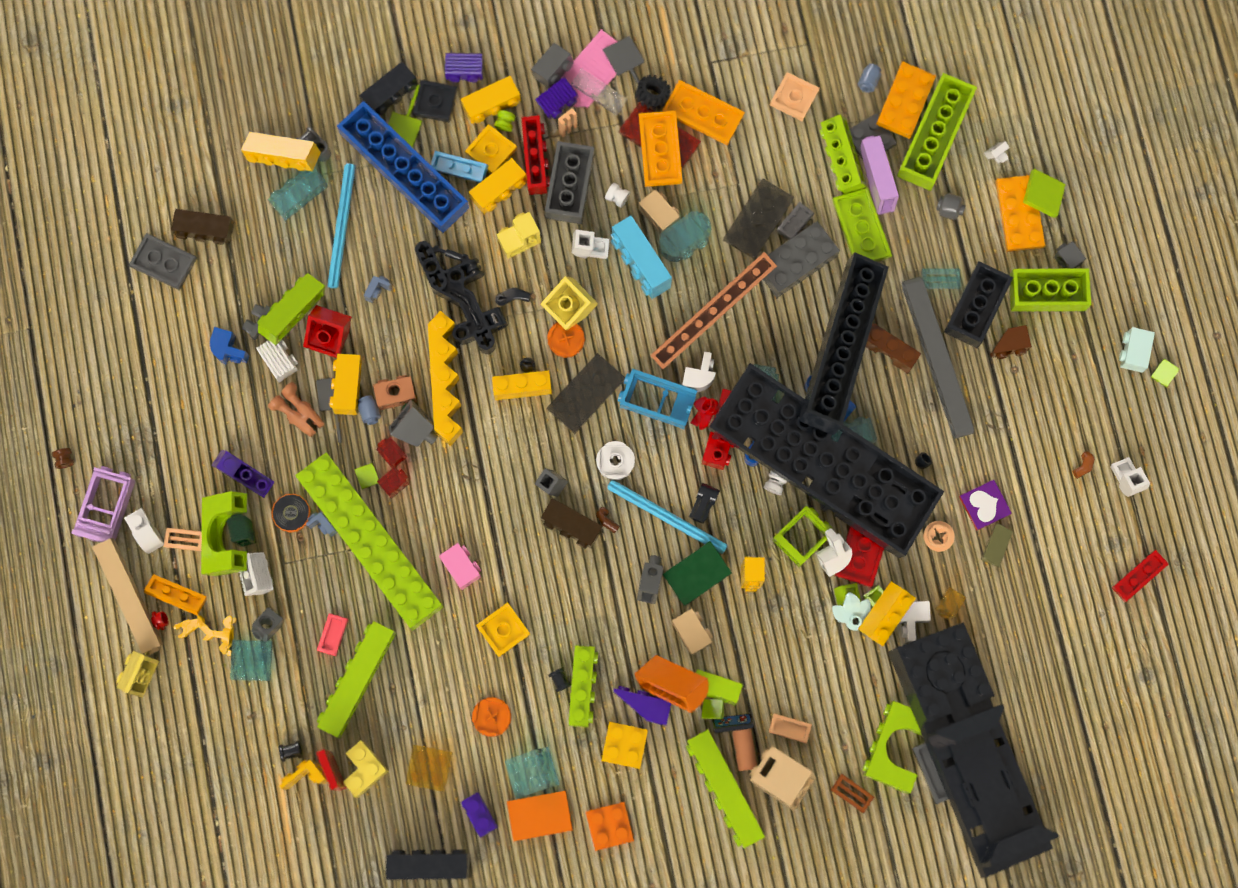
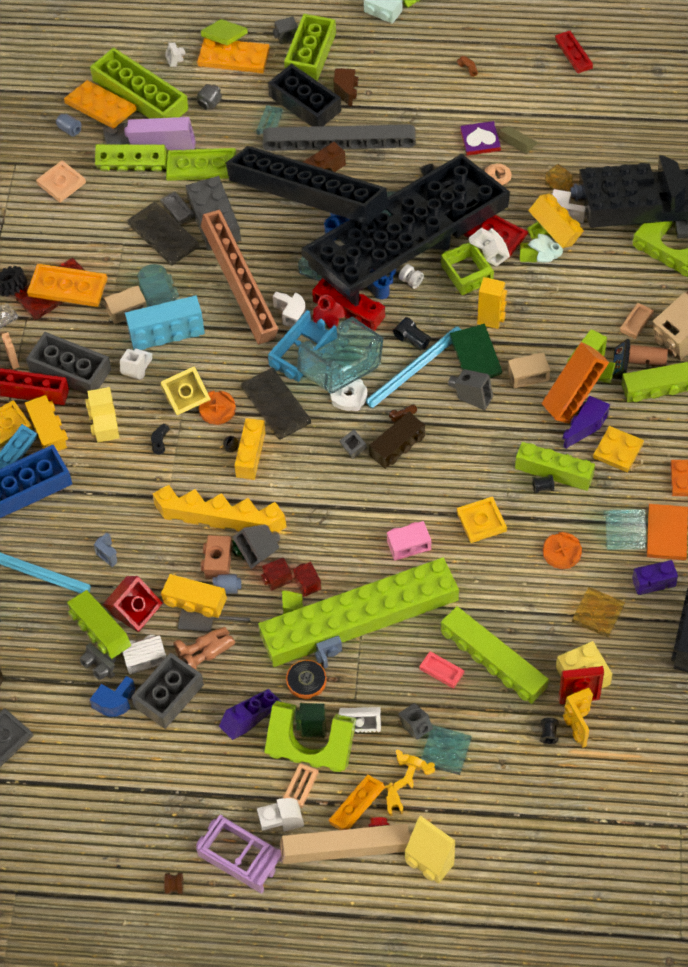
camera: 70 degrees left, 20 degrees down
black beam [415,241,508,354] -> none
white wheel [605,183,630,208] -> none
light orange plate [662,80,745,146] -> none
white brick [1111,457,1150,497] -> none
none -> dark grey brick [132,652,204,729]
none -> clear light blue windscreen [297,317,384,394]
none -> sand blue plate [570,183,583,201]

